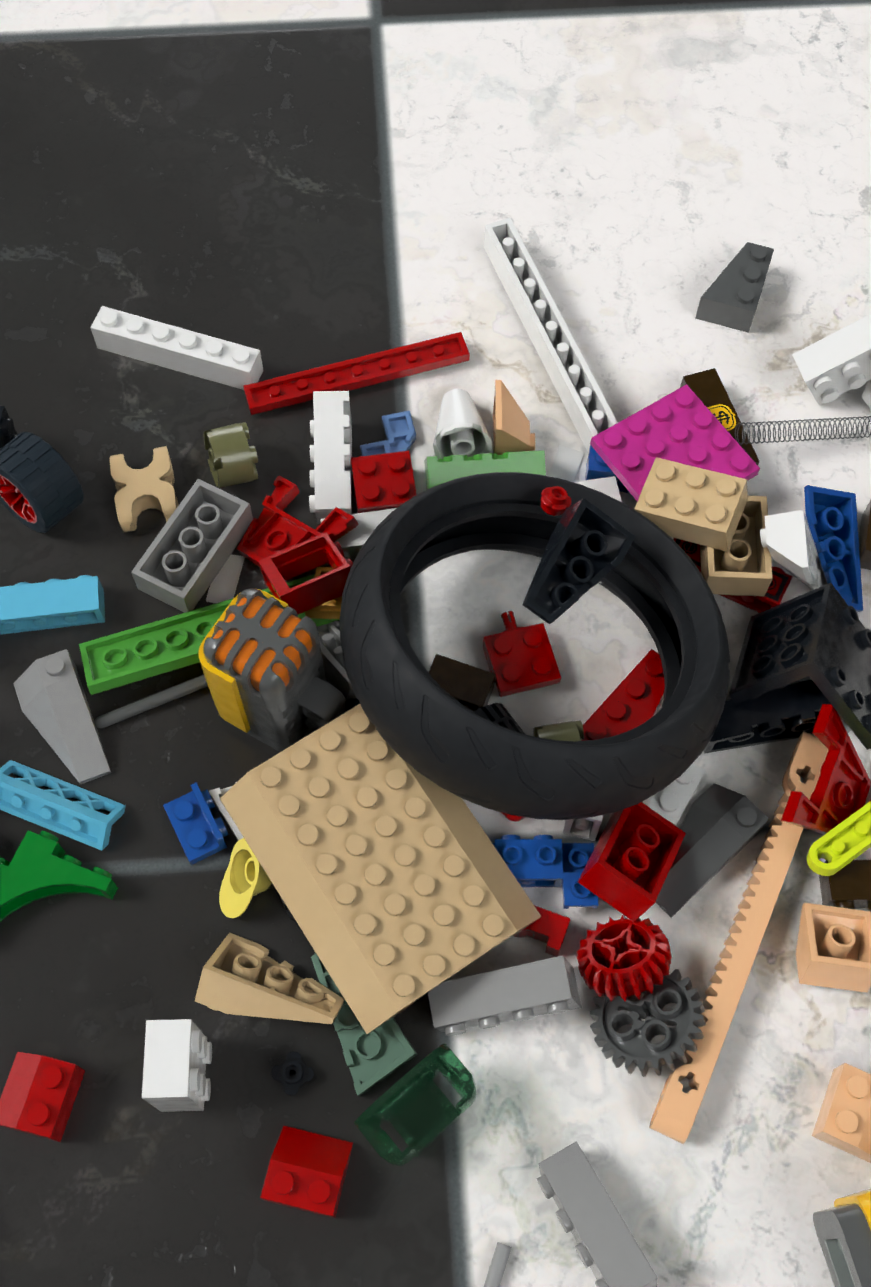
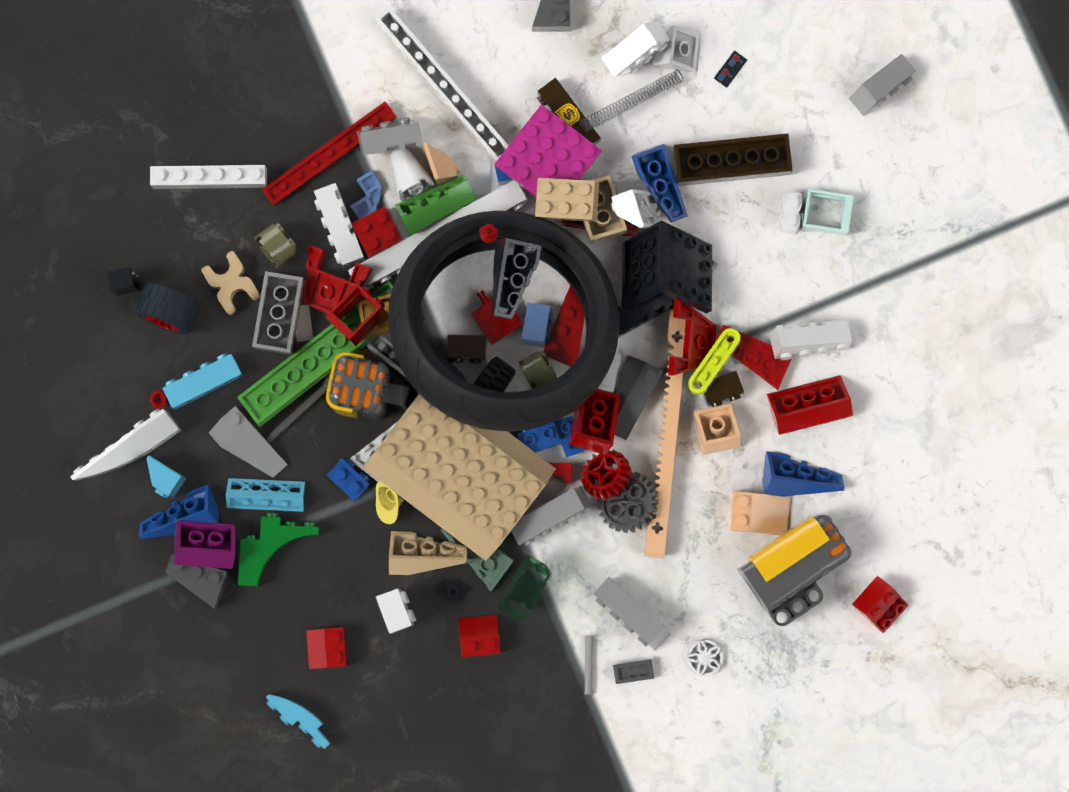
camera: 15 degrees left, 20 degrees up
none -> light grey wedge [357,117,423,155]
none -> medium blue brick [521,302,553,348]

